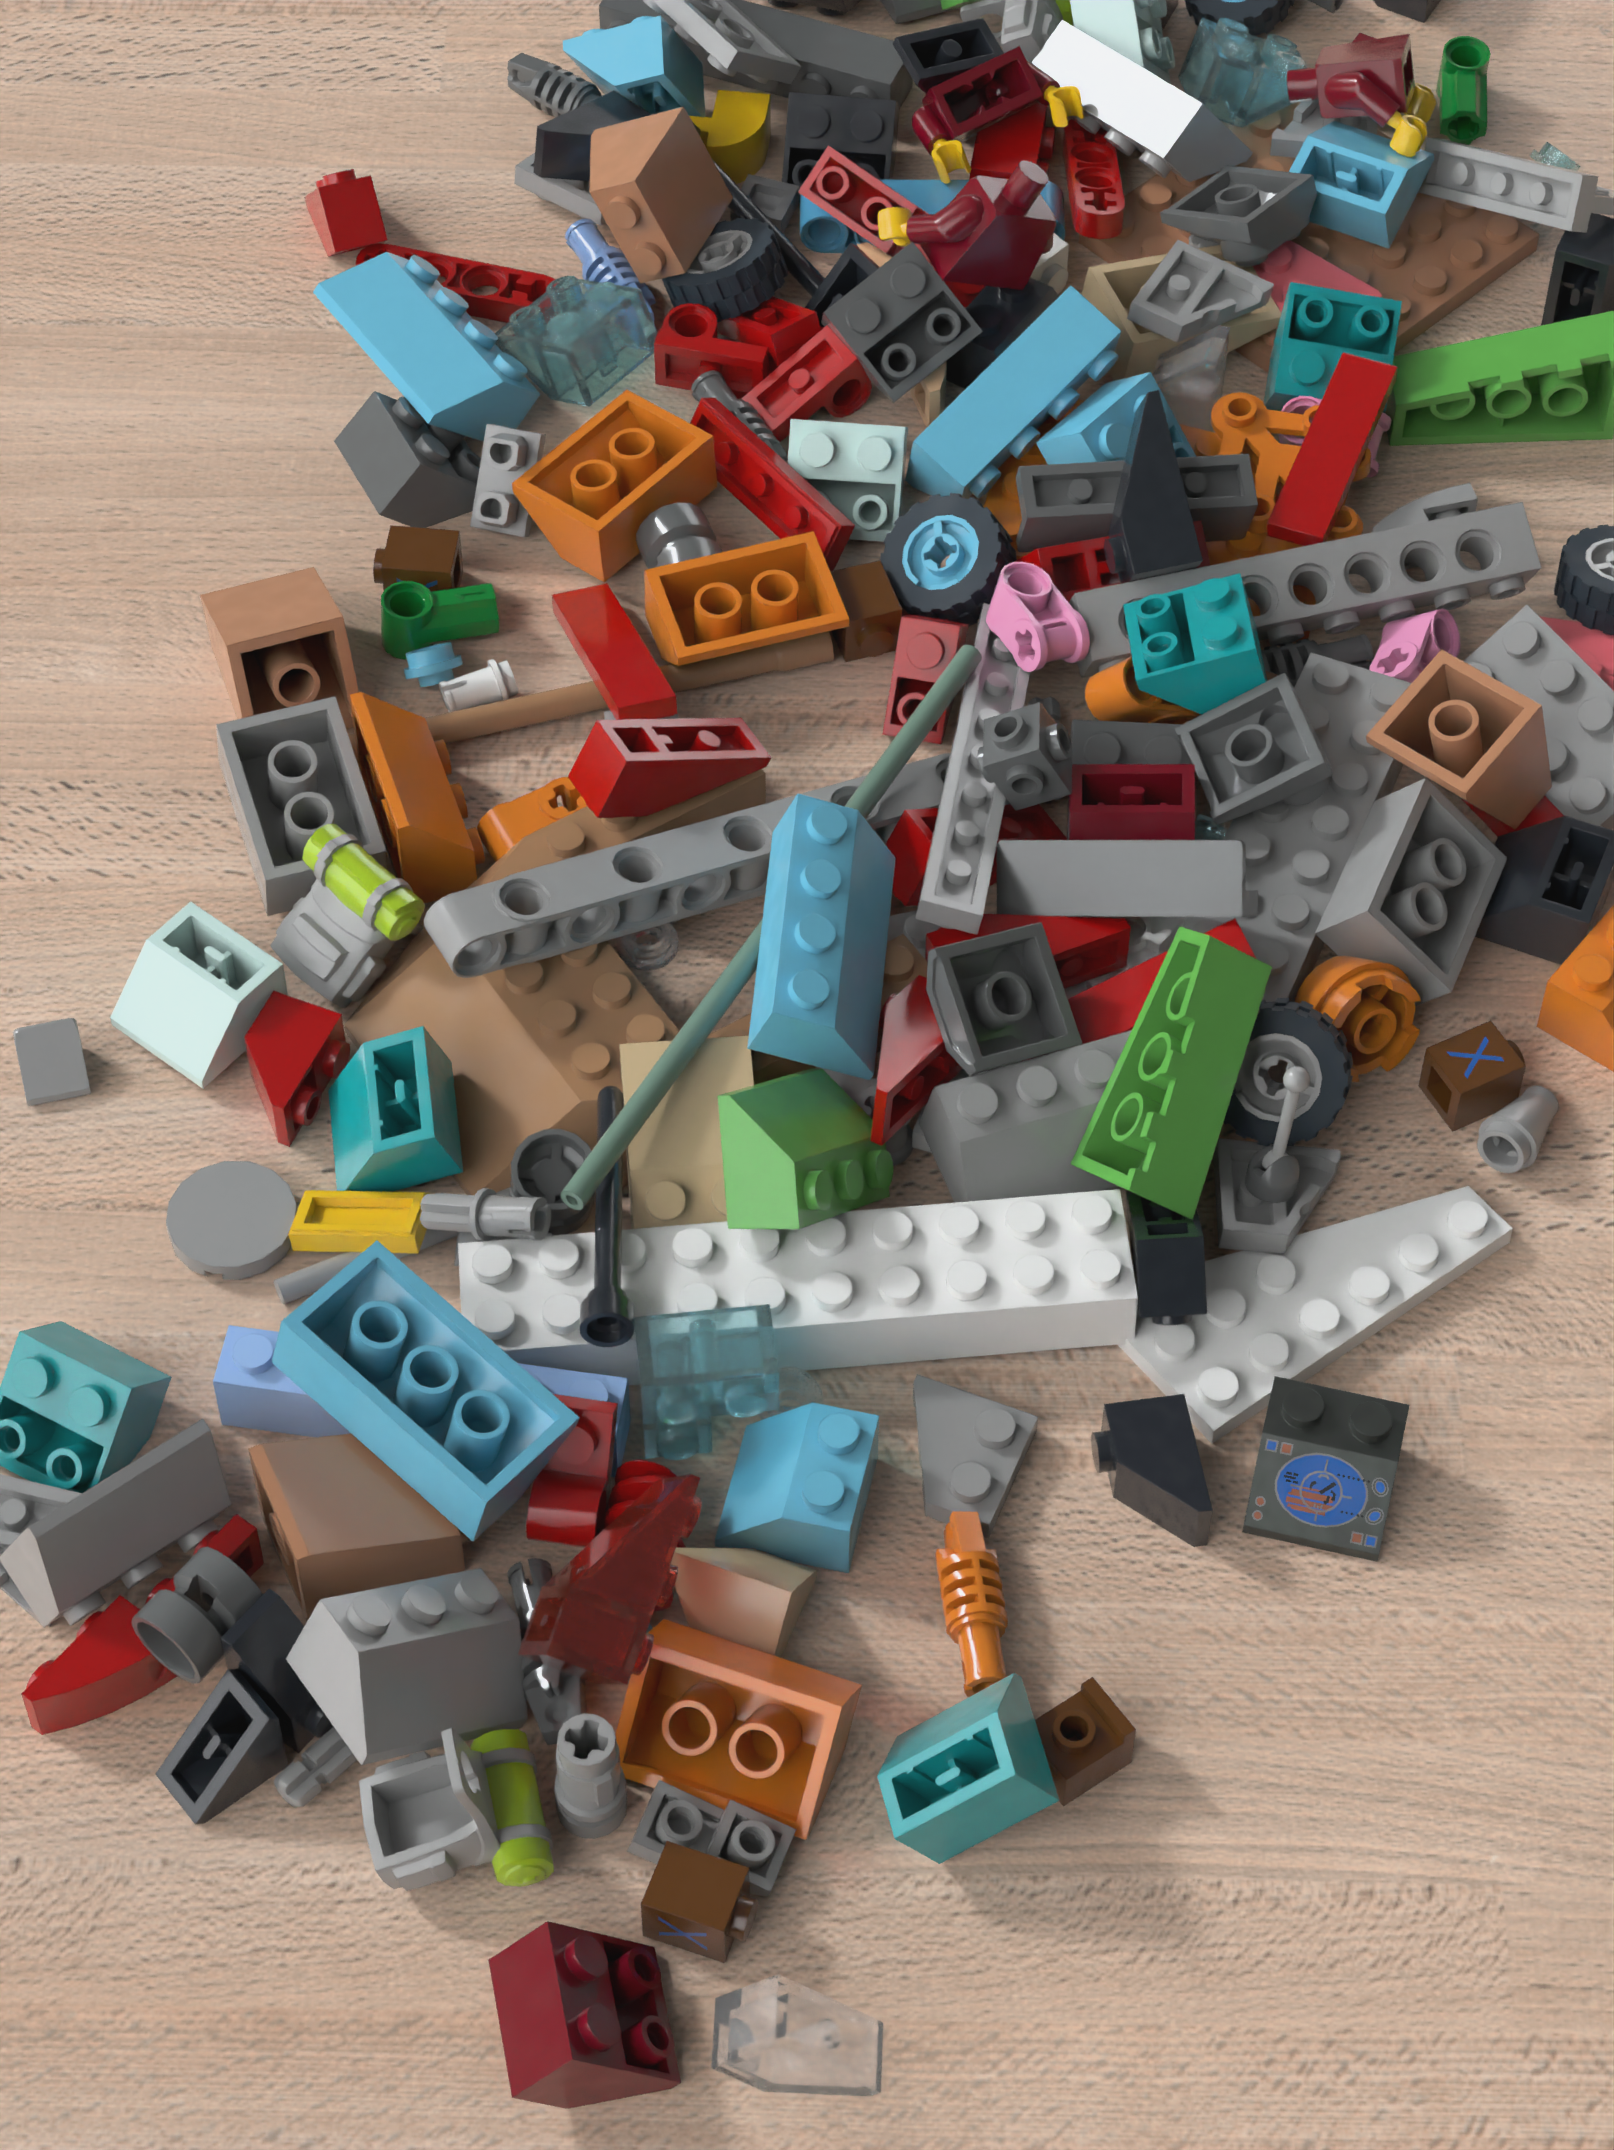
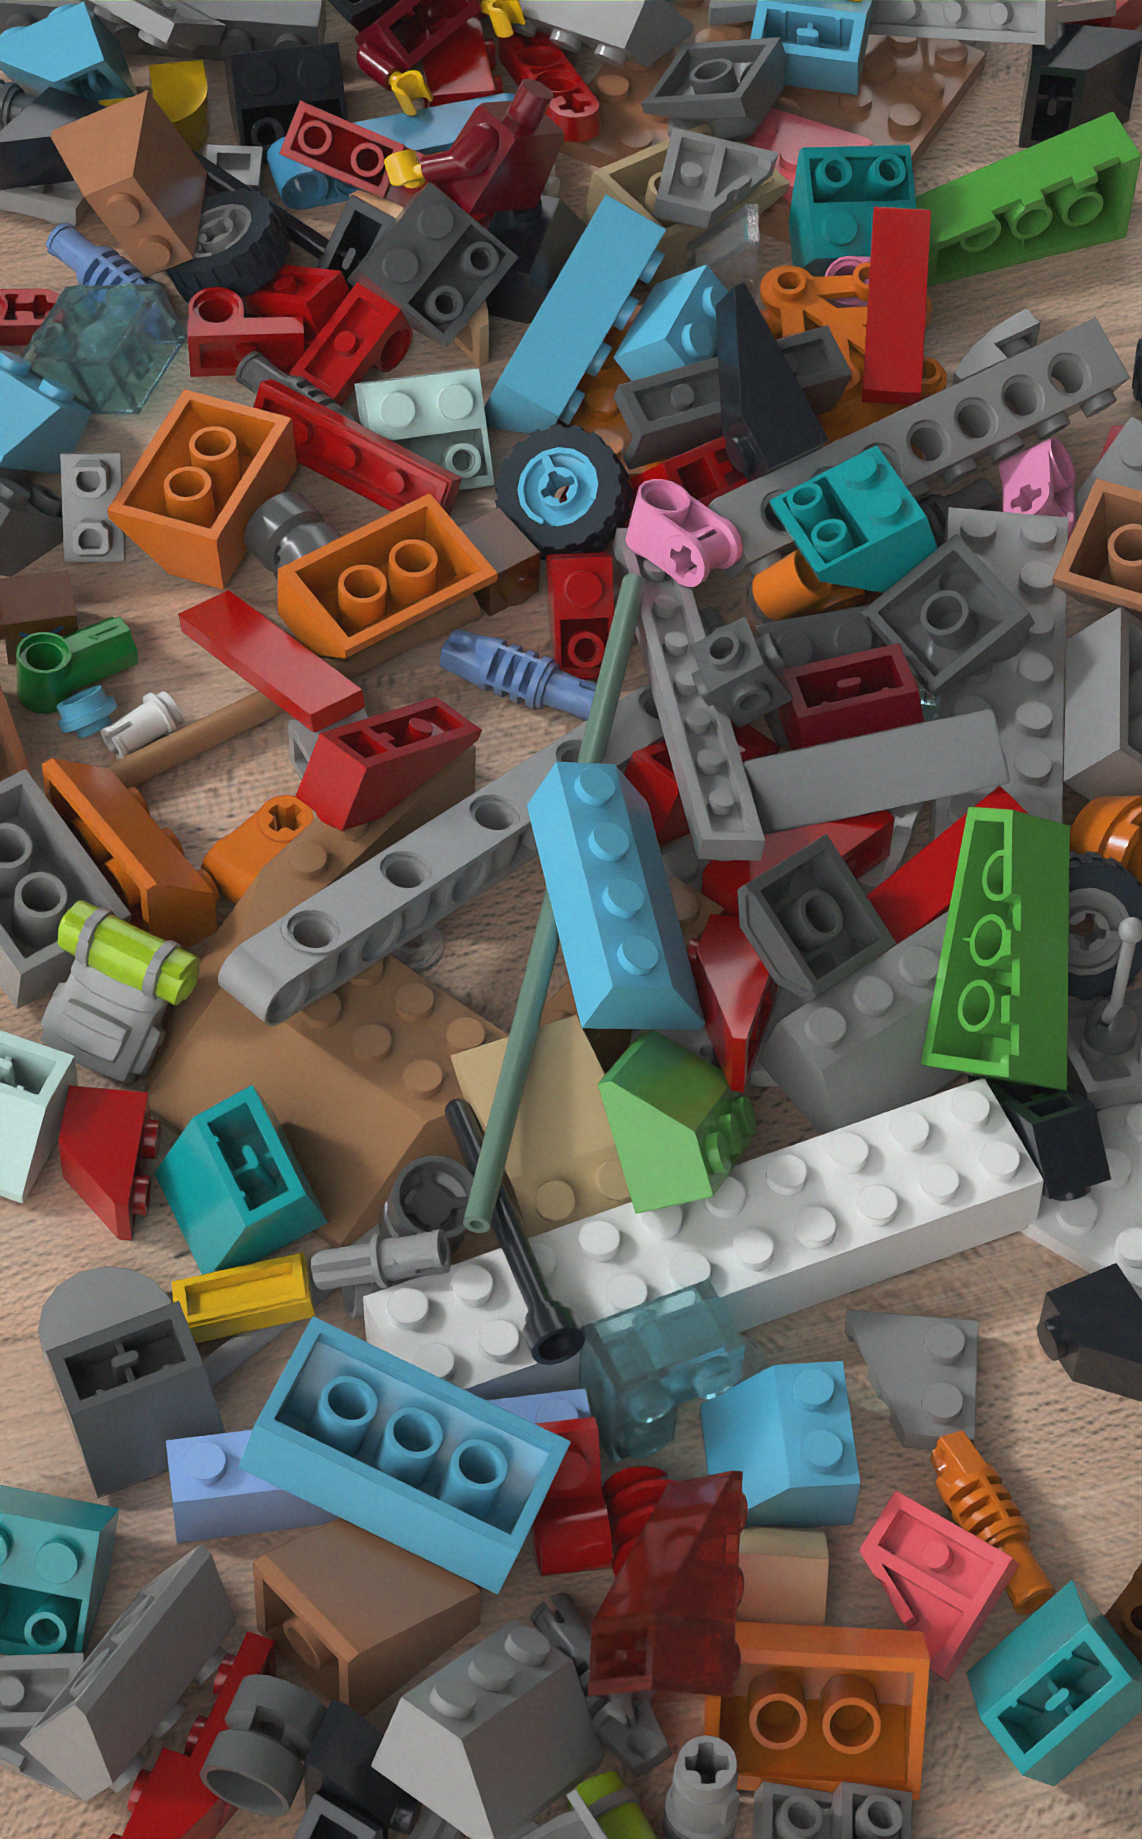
camera: 20 degrees left, 0 degrees up
none -> dark grey slope [46,1301,225,1498]
none -> medium blue hinge [439,629,596,721]
none -> coral wing [859,1490,1019,1682]

